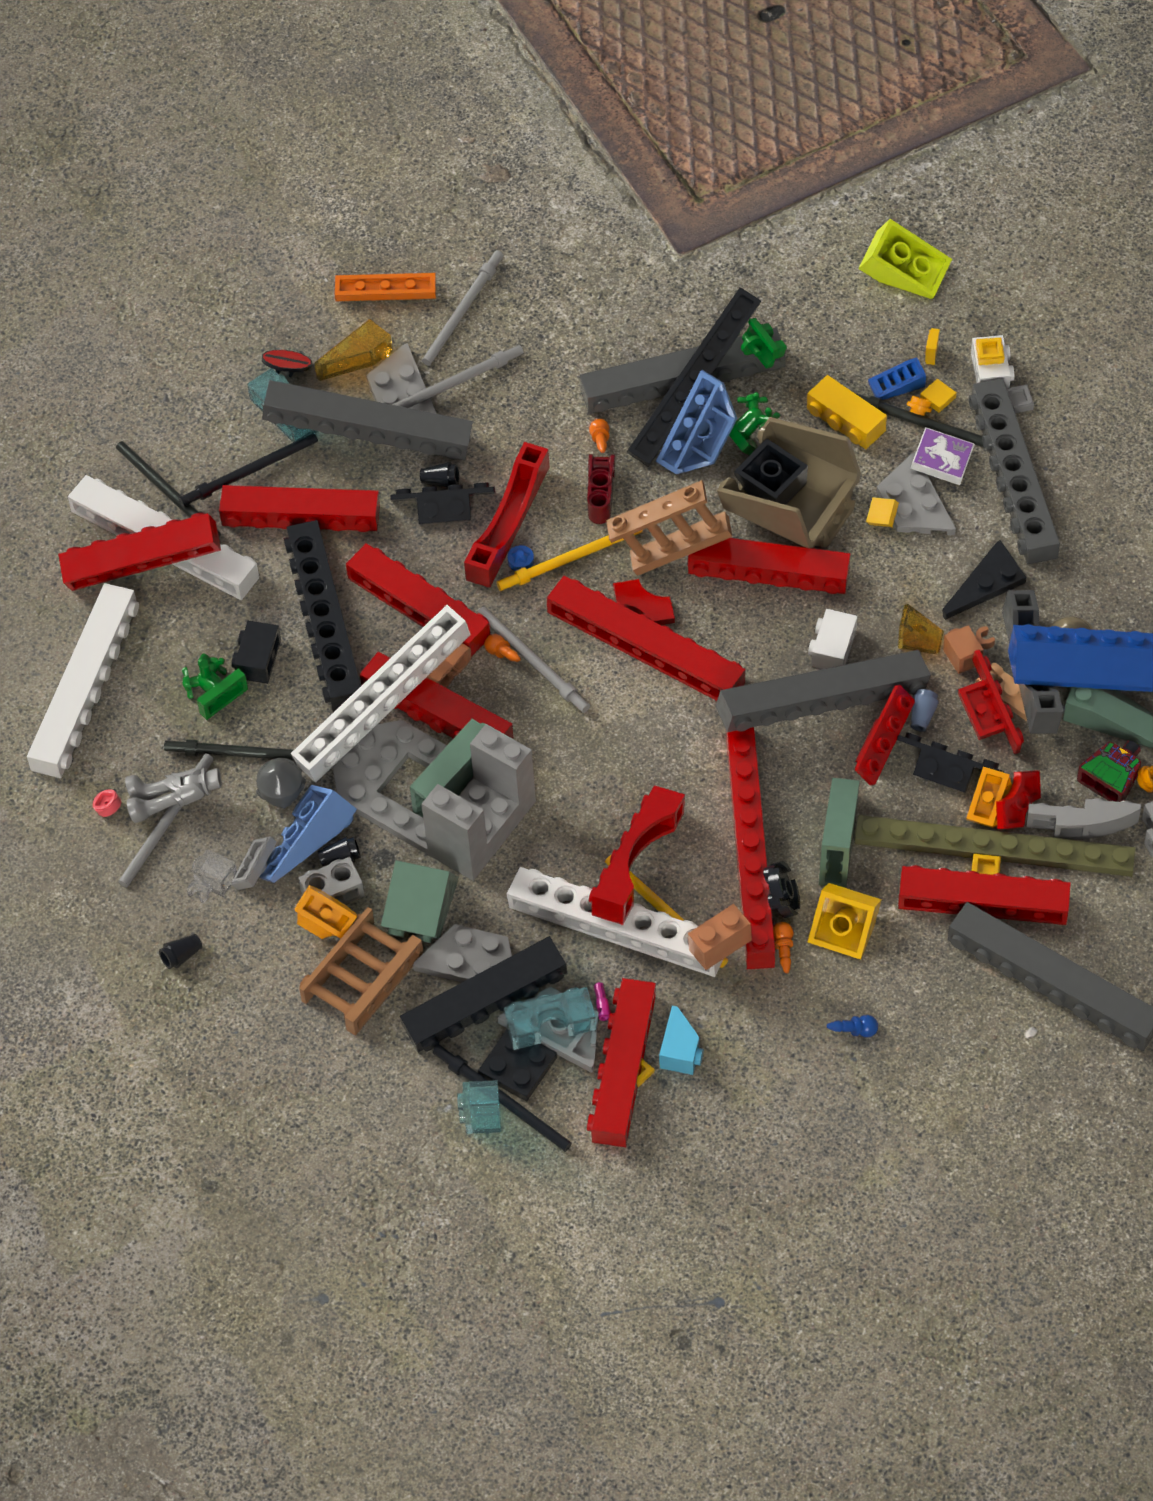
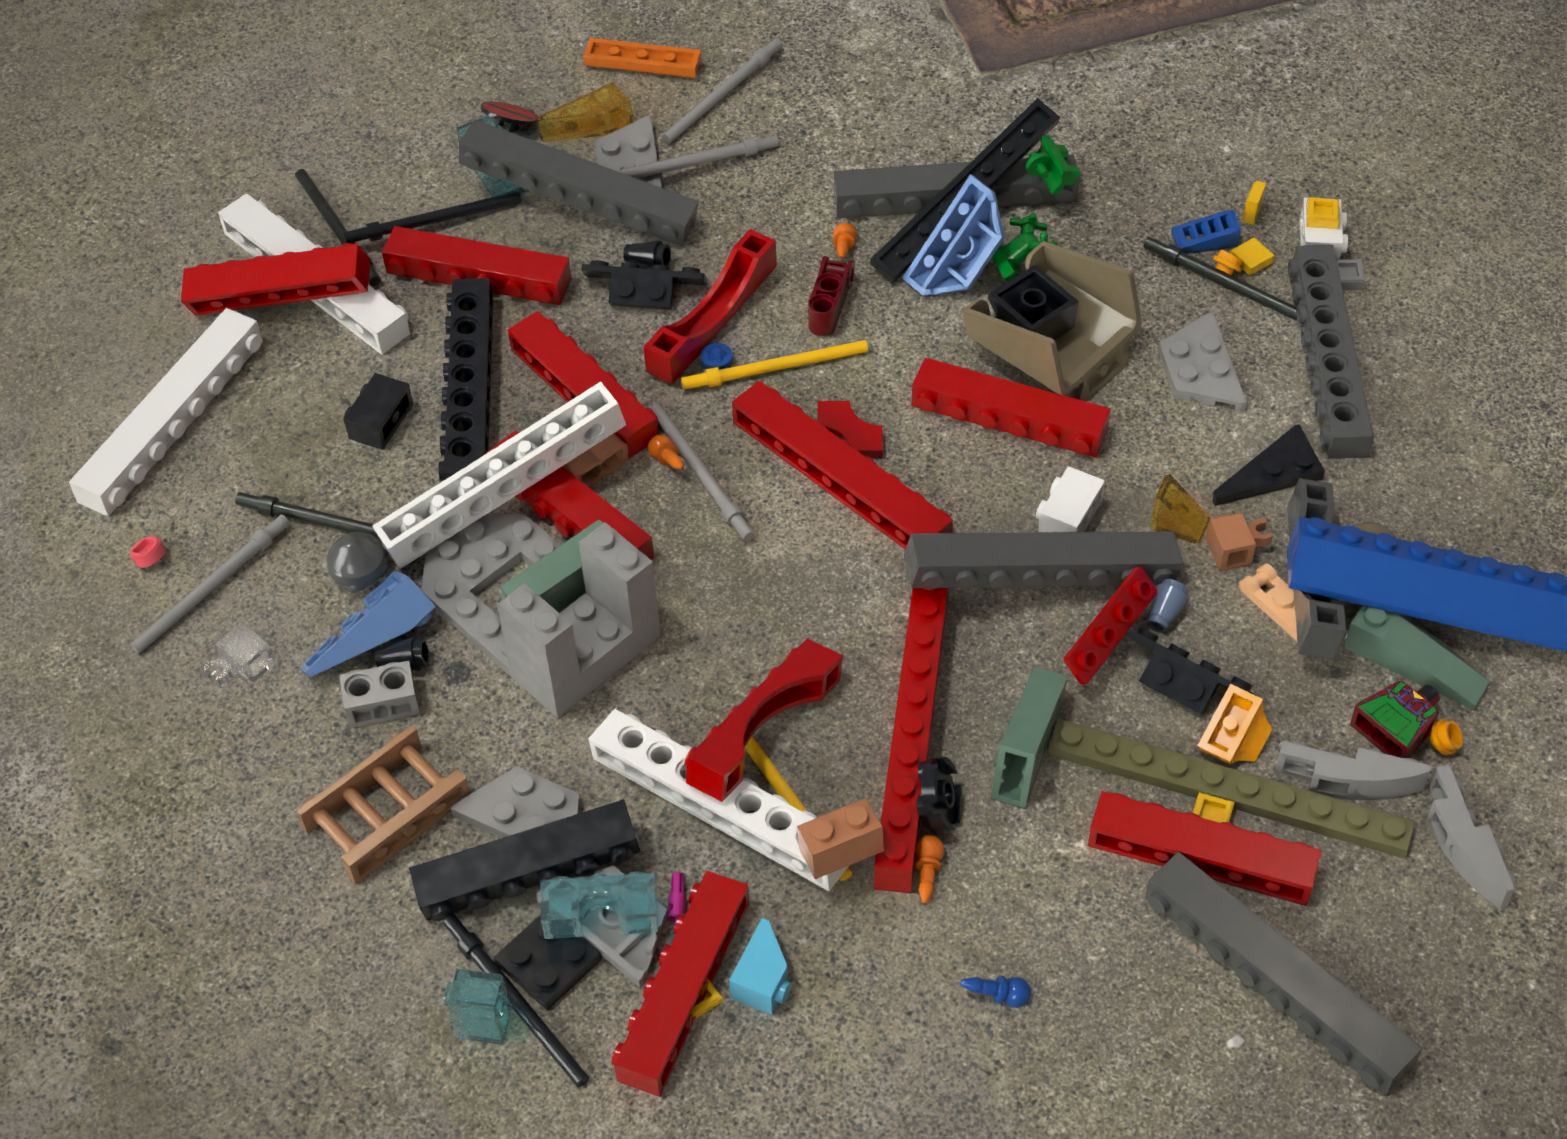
camera: 10 degrees right, 5 degrees down
light grey piece [125,768,222,823] -> none
black cone [159,934,203,969] -> none
green piece [182,653,248,720] -> none
light grey plate [231,836,277,890] -> none
light orange slope [294,885,357,939] -> none
sand green slope [381,860,459,943] -> none
medium nougat fence [606,480,732,576] -> none
yellow brick [807,375,887,450] -> none
yellow slope [808,883,882,960] -> none
neon yellow slope [858,219,952,299] -> none
yellow tile [866,497,899,527] -> none
tile [910,427,974,485] -> none
red bracket [958,649,1024,754] -> none
red tile [996,770,1041,829] -> none

